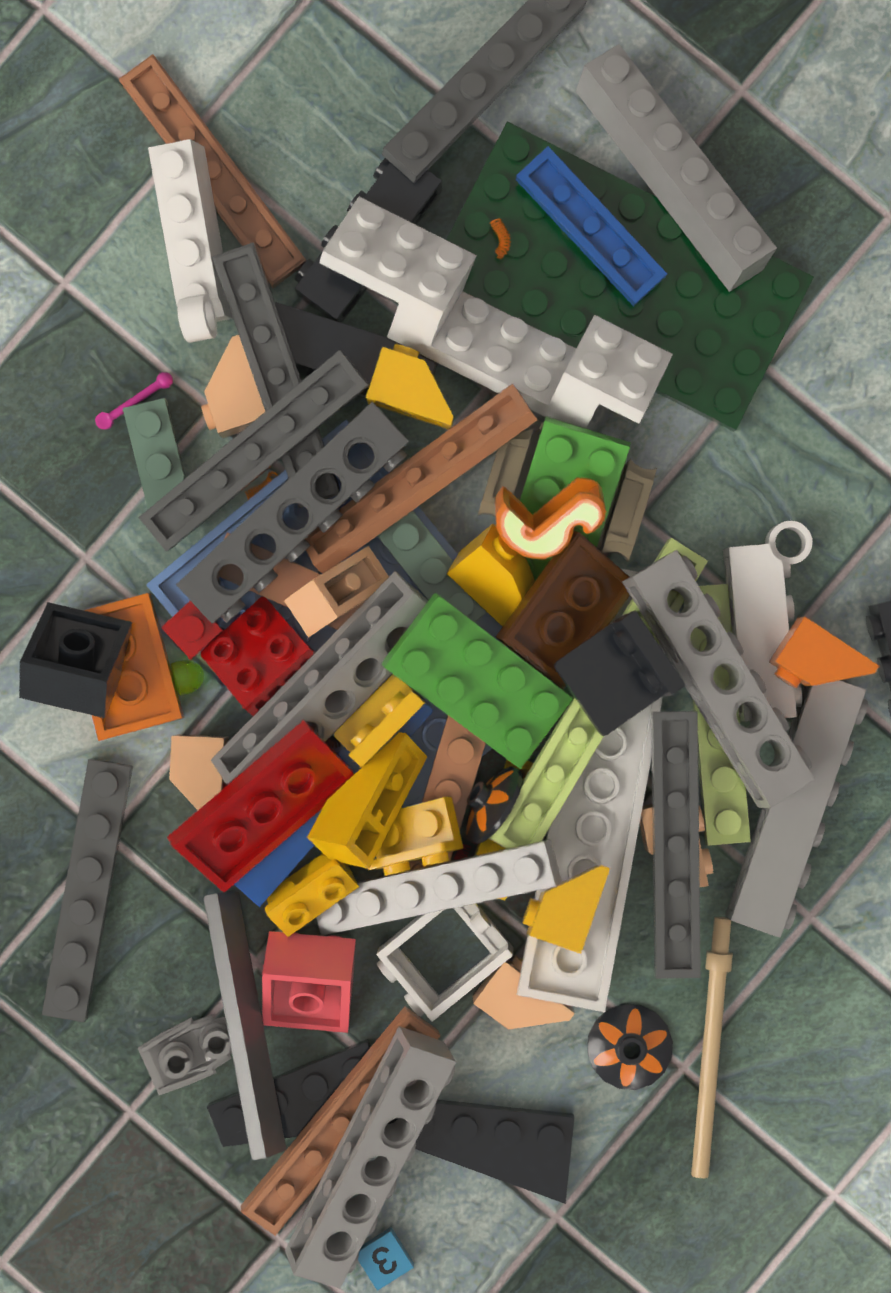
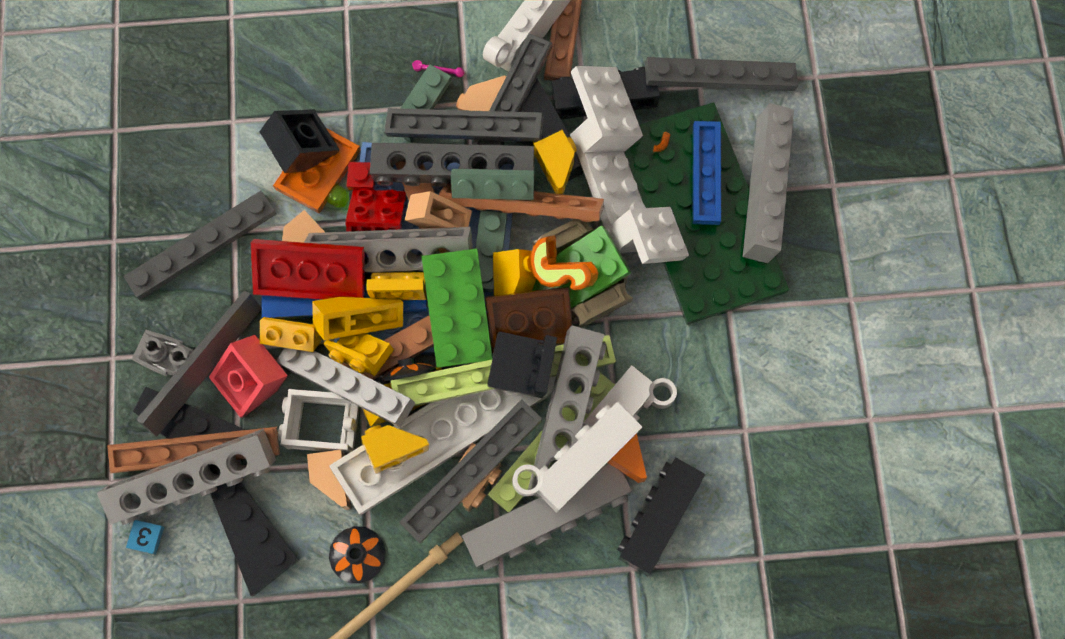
camera: 45 degrees right, 15 degrees down
none -> sand green plate [451,169,534,200]
none -> white hinge [512,402,642,513]

